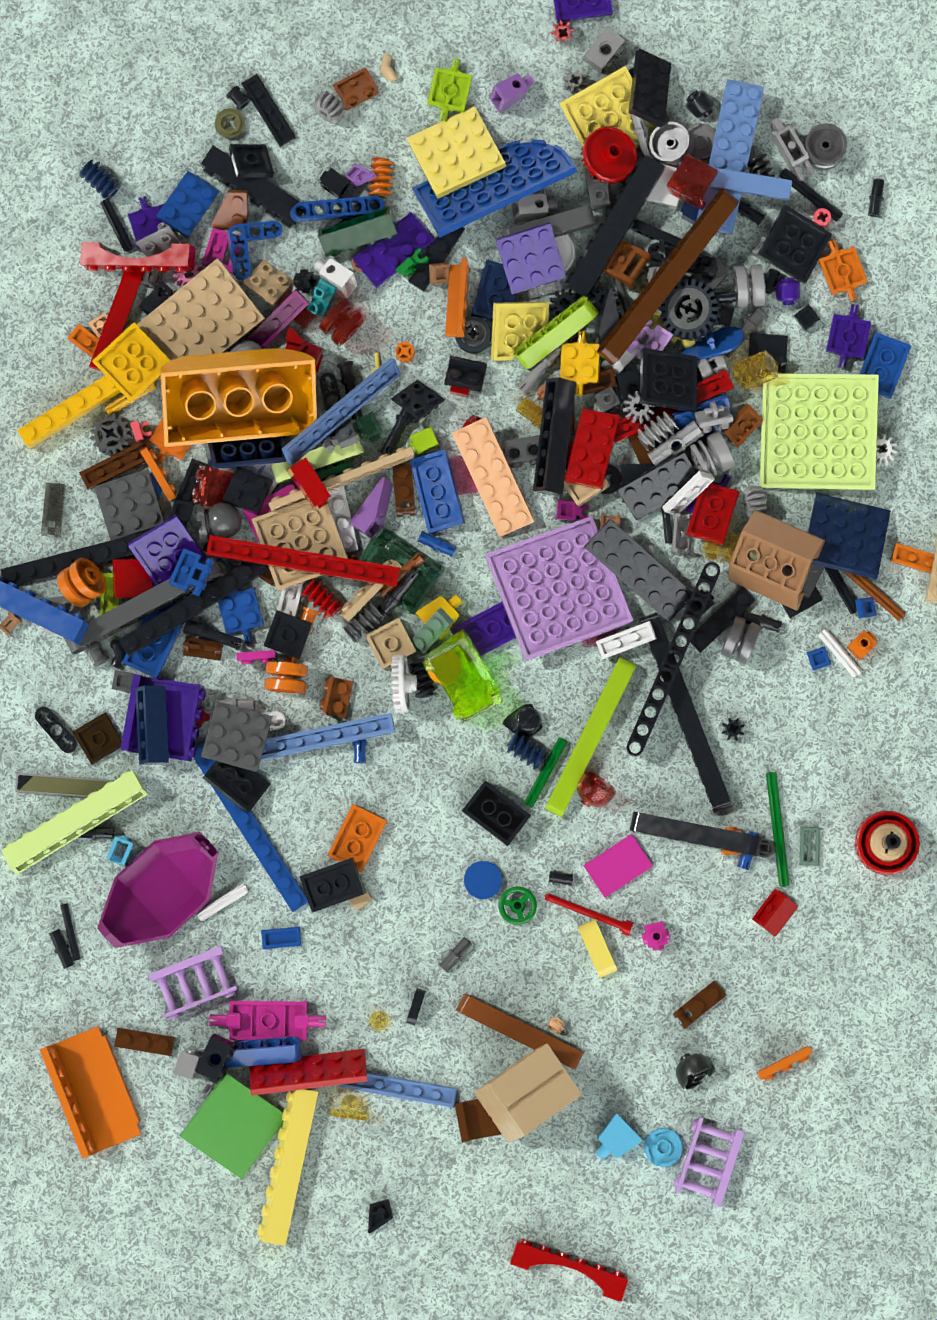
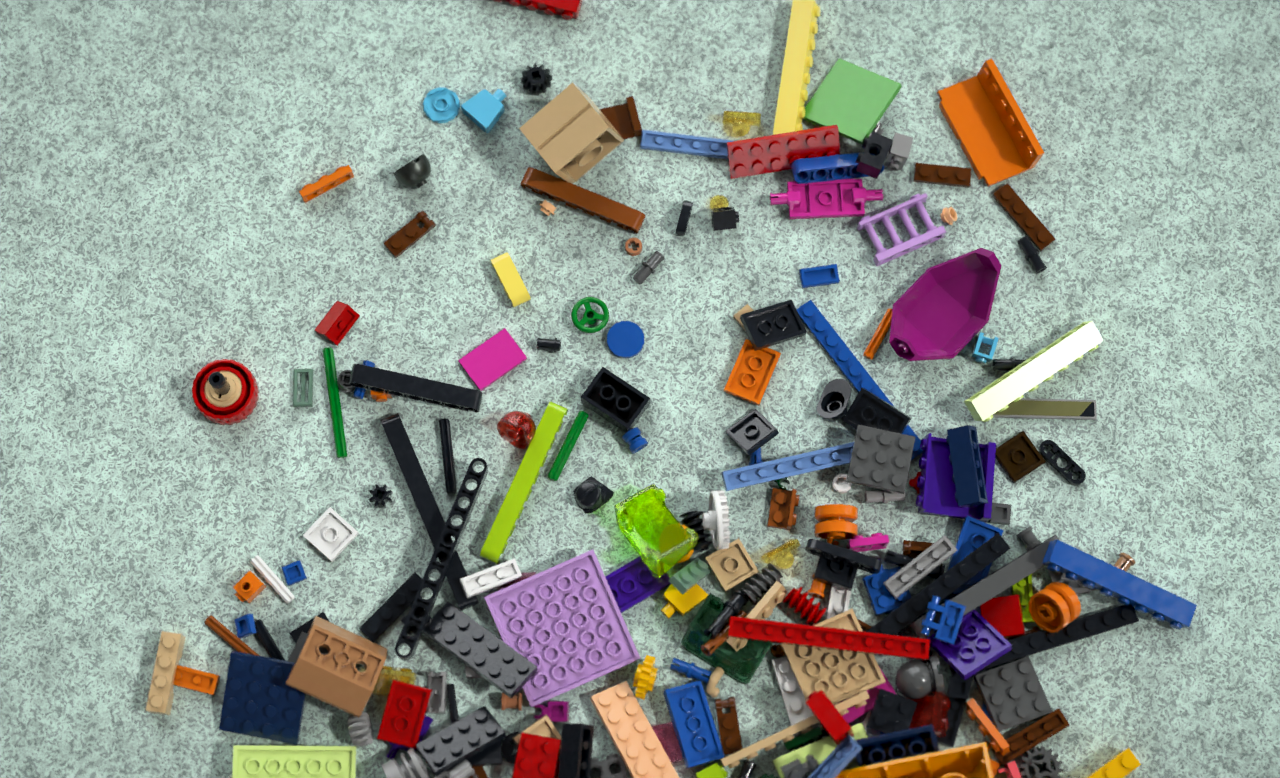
camera: 170 degrees right, 10 degrees down
clear smoke plate [41,482,66,538] -> none
black bar [60,903,81,961] -> none
black arm [110,639,126,669] -> none
white axle [196,884,249,921] -> none
medium lavender slope [349,477,393,540] -> none
black piece [368,1199,393,1234] -> none
dark blue piece [507,730,549,770] -> none
red piece [545,893,634,937] -> none
dark pink brick [642,921,670,951] -> none
white tile [662,471,715,514] -> none
lavender fence [673,1116,744,1207] -> none
flat silver wheel [720,616,761,665] -> none
black pin [742,611,782,633] -> none
none -> white plate [303,507,359,562]
none -> black axle [439,418,457,494]
none -> black gear [521,63,552,95]
none -> blue wheel [622,427,648,454]
none -> nougat bush [625,238,642,256]
none -> yellow gear [633,655,658,700]
none -> tan arm [706,667,724,698]
none -> black brick [711,206,739,231]
none -> tile [725,409,779,456]
none -> clear yellow tile [760,539,801,569]
none -> black beam [805,539,882,574]
none -> black piece [817,378,852,422]
none -> orange axle [864,308,892,360]
none -> light grey tile [883,535,957,599]
none -> light nougat plate [941,207,957,225]
none -> reddish brown plate [992,183,1056,252]

